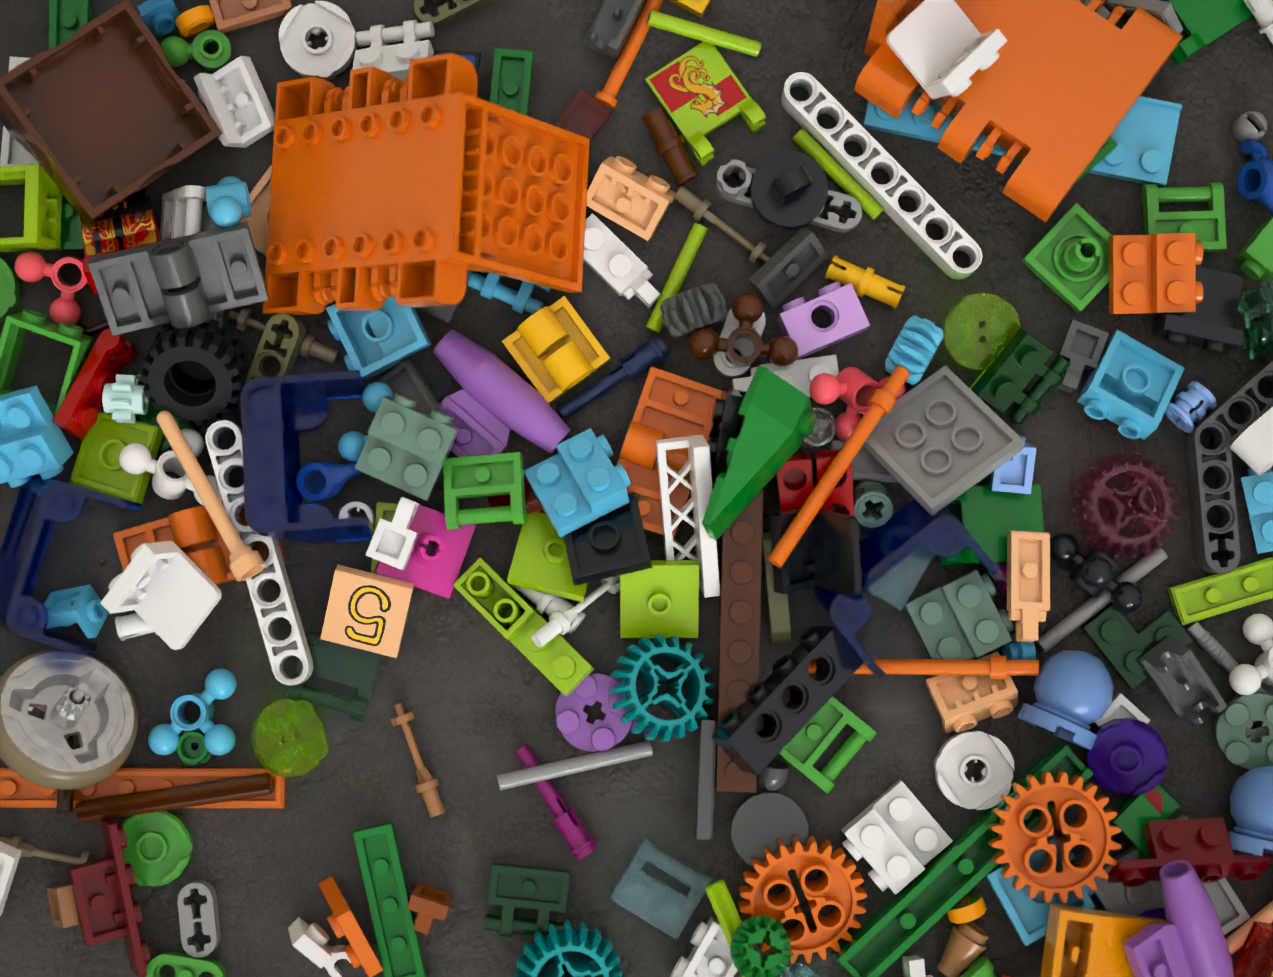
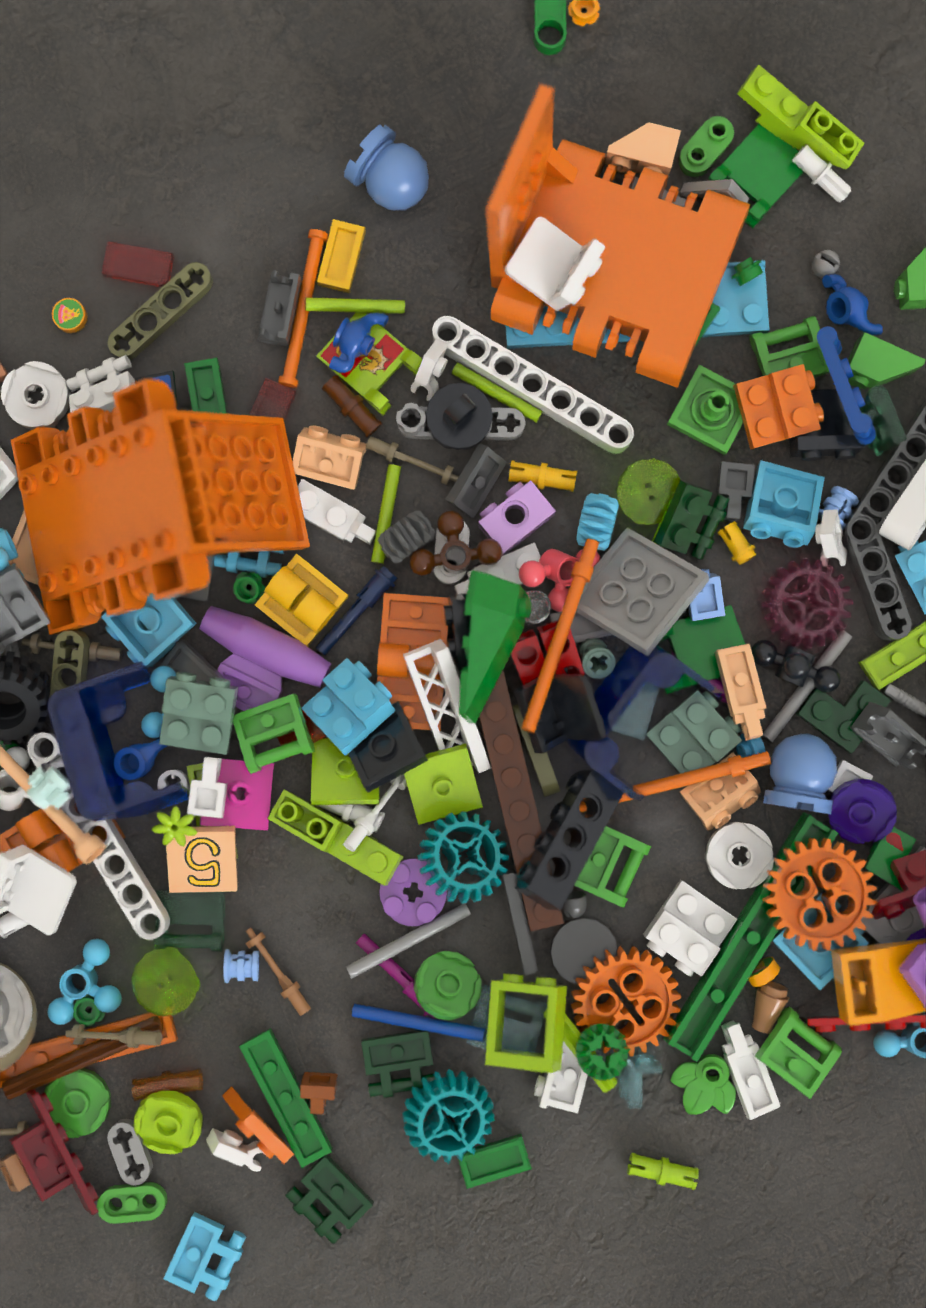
camera: 15 degrees left, 0 degrees up
none -> light aqua gear [26,767,71,810]
none -> dark tan piece [65,1024,162,1048]
none -> clear orange pin [132,1068,204,1101]
none -> lime tile [134,1090,203,1154]
none -> lime plant [152,806,197,847]
none -> light blue bush [223,949,259,983]
none -> green plate [233,572,265,604]
none -> blue piece [329,312,389,373]
none -> blue bar [352,1004,486,1042]
none -> white plate [411,339,448,401]
none -> bright green tile [414,951,482,1020]
none -> lime window [485,973,567,1073]
none -> yellow pin [717,521,756,565]
none -> green plate [731,257,763,286]
none -> white plate [815,509,847,567]
none -> blue plate [817,326,876,445]

